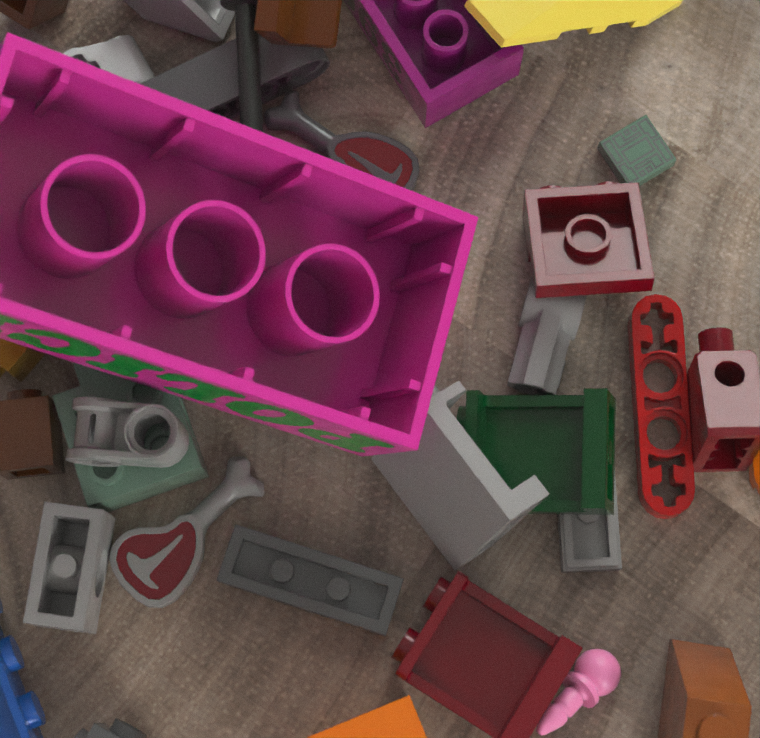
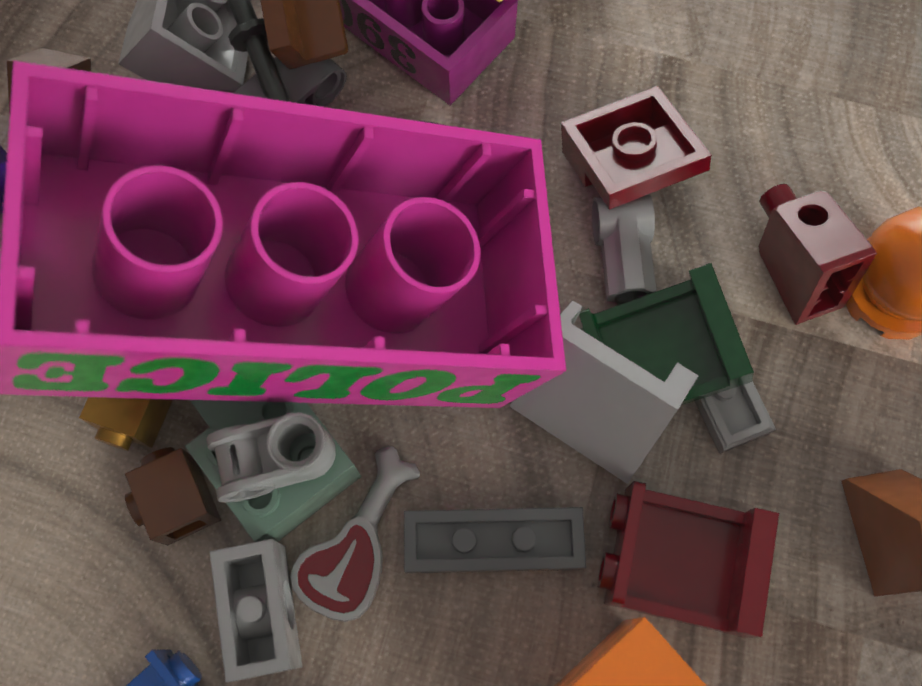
camera: 20 degrees left, 5 degrees down
bright pink bar [536,649,621,735] -> none
sand green tile [597,115,677,186] -> none
red beam [627,294,695,519] -> none

